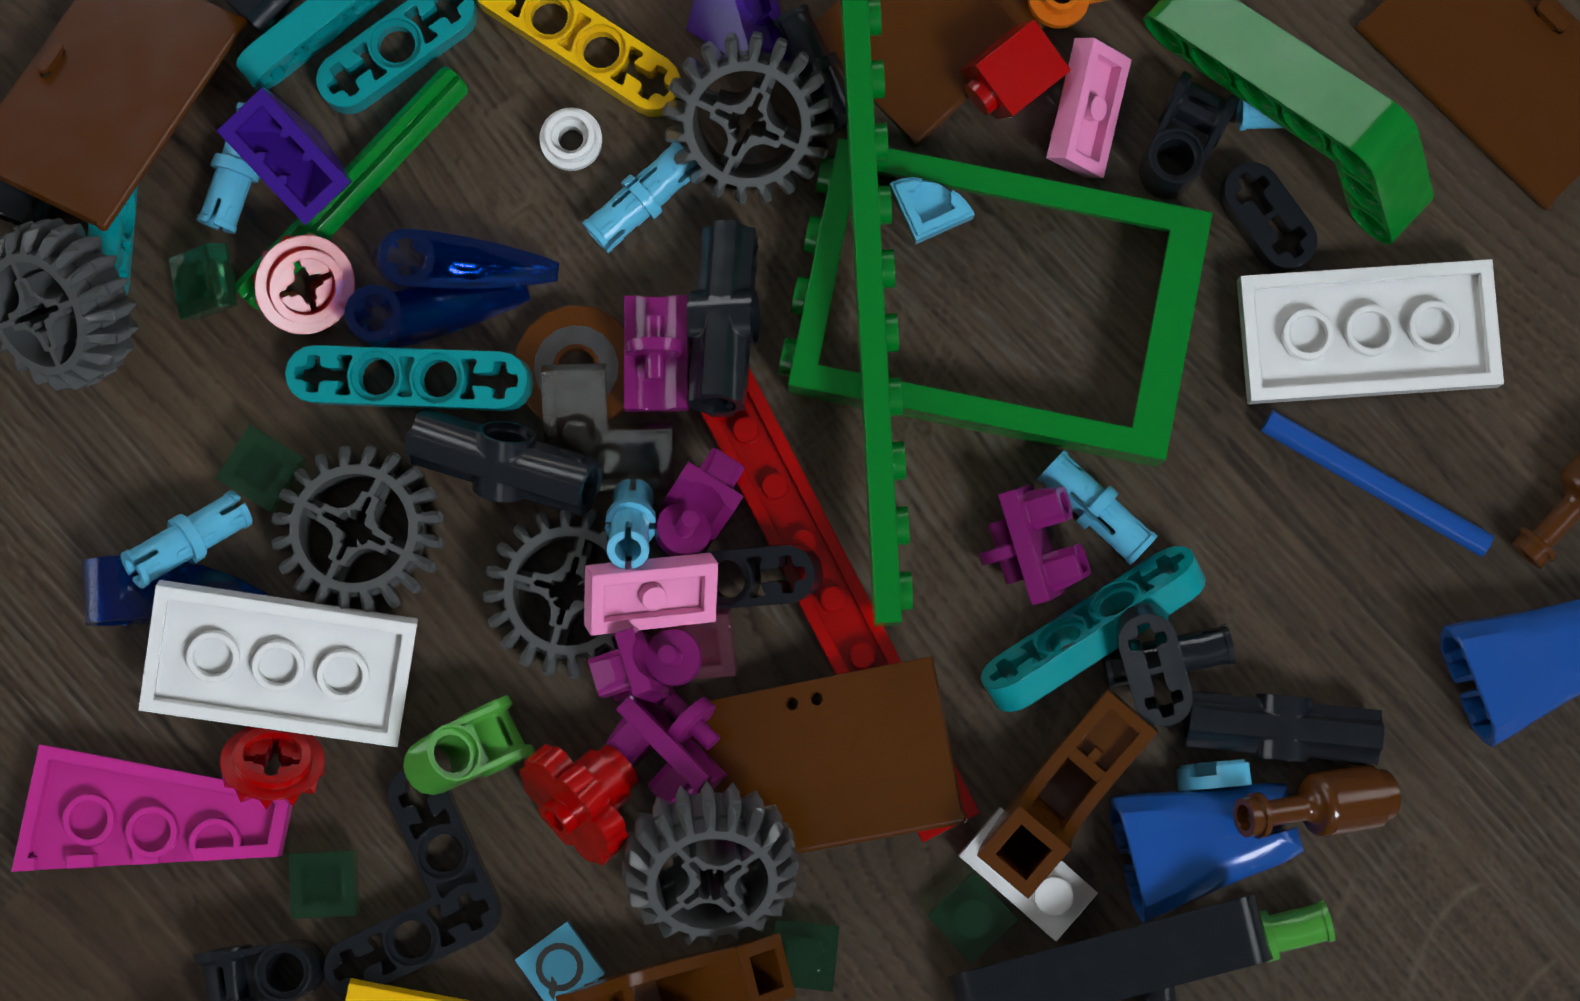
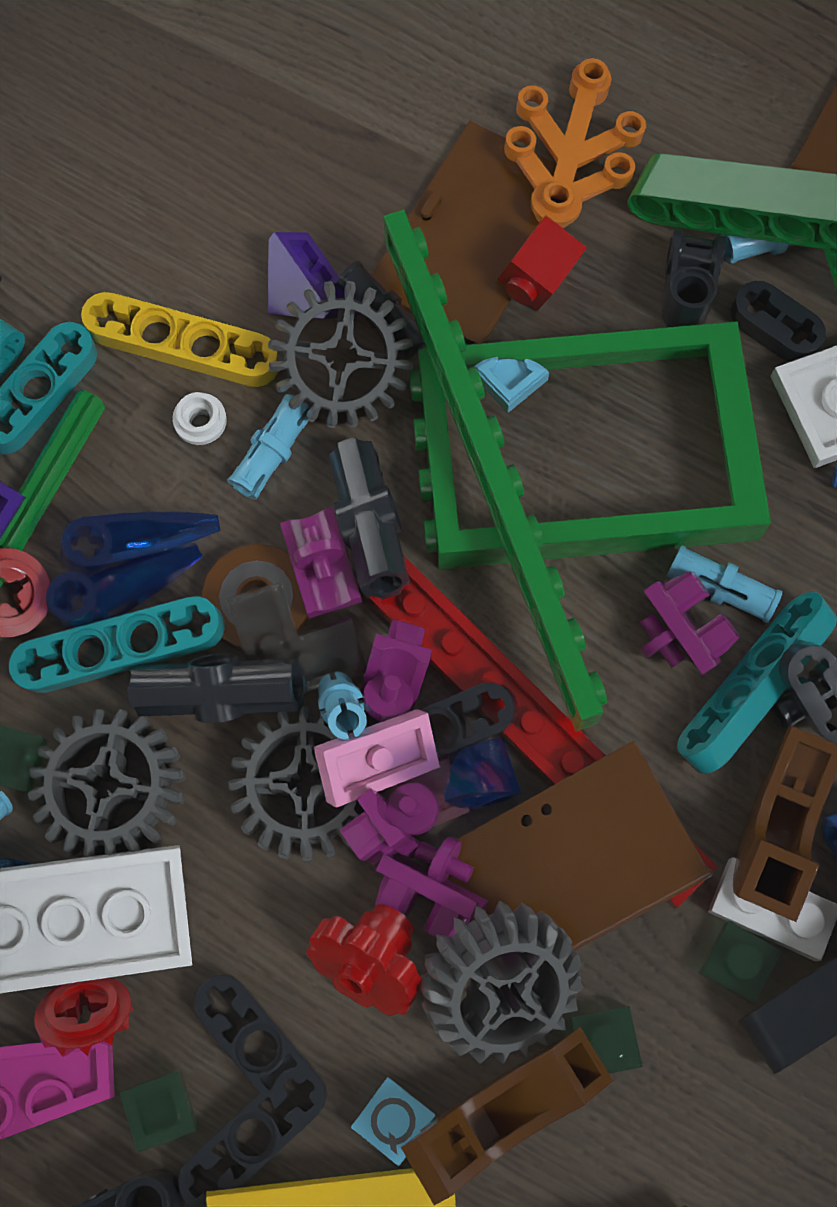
camera: 15 degrees left, 10 degrees down
bright green piece [403,695,535,795] -> none
bright pink plate [1046,38,1132,178] -> none
none -> clear blue piece [444,738,522,810]

